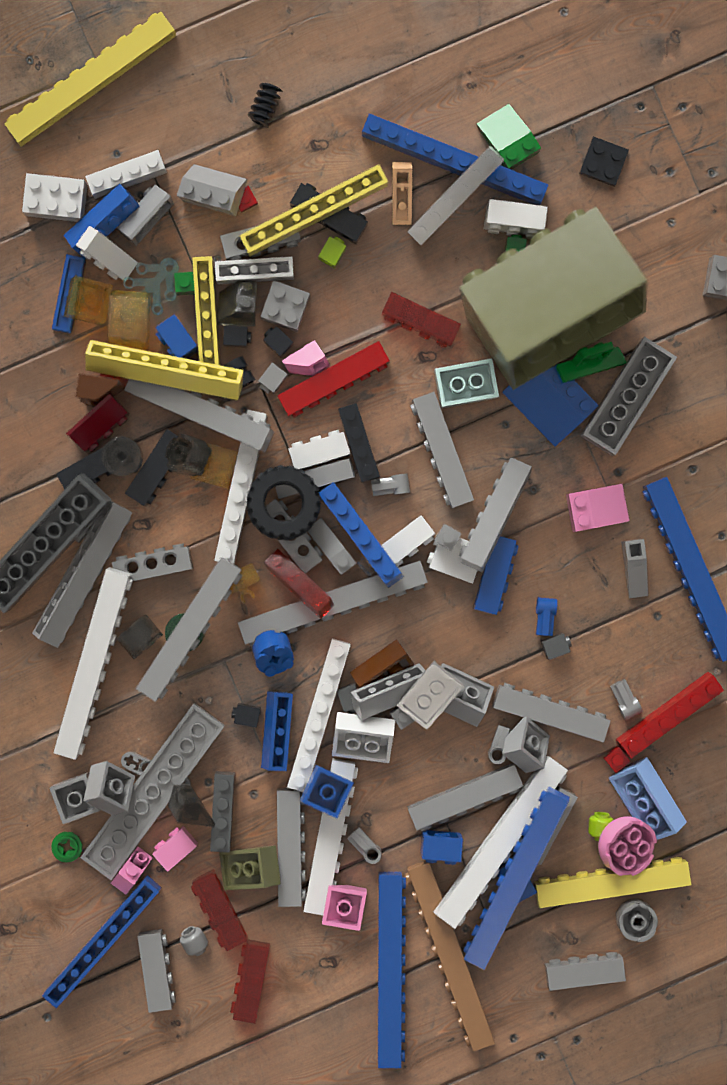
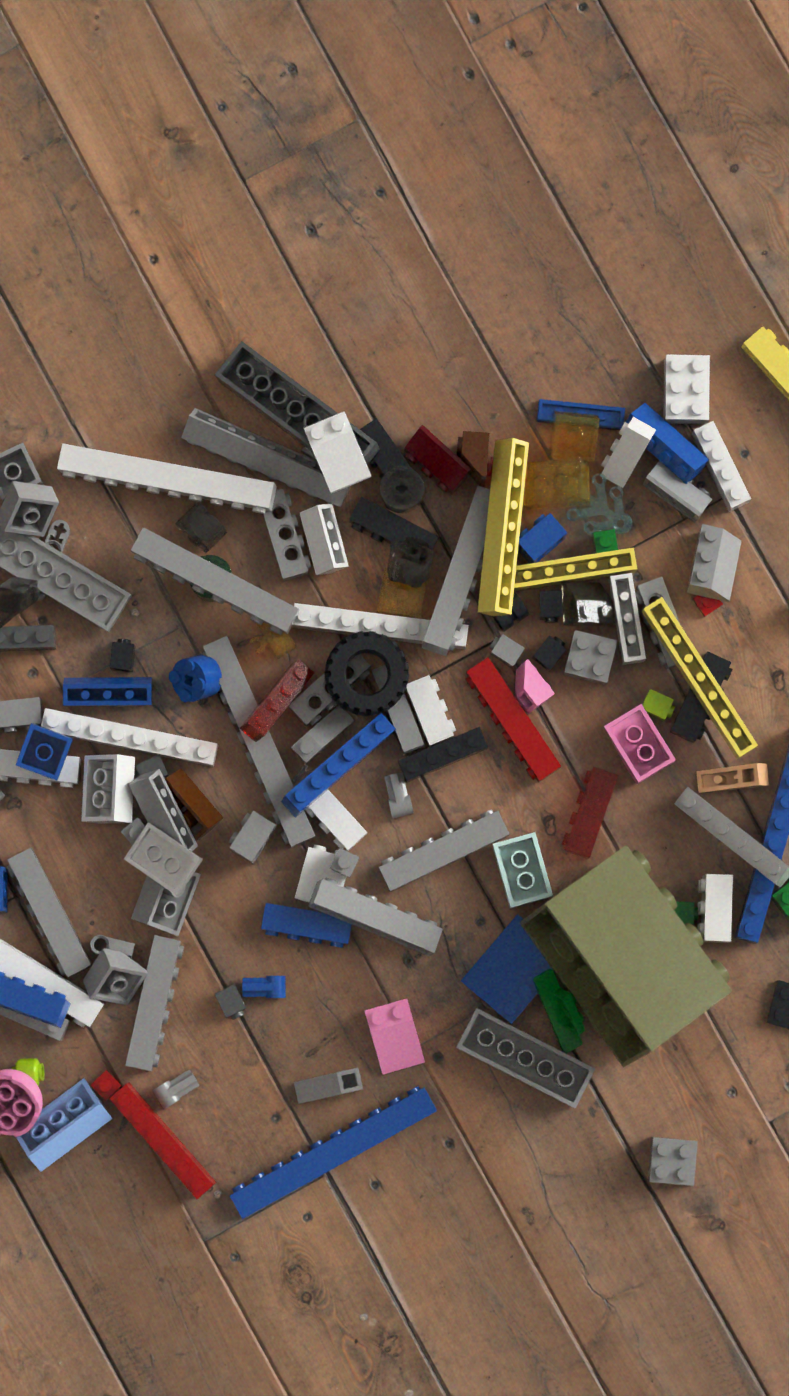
camera: 80 degrees right, 5 degrees down
none -> light grey brick [229,810,277,864]
none -> white brick [300,504,349,575]
none -> white slope [304,411,372,494]
none -> bright pink slope [604,704,676,785]

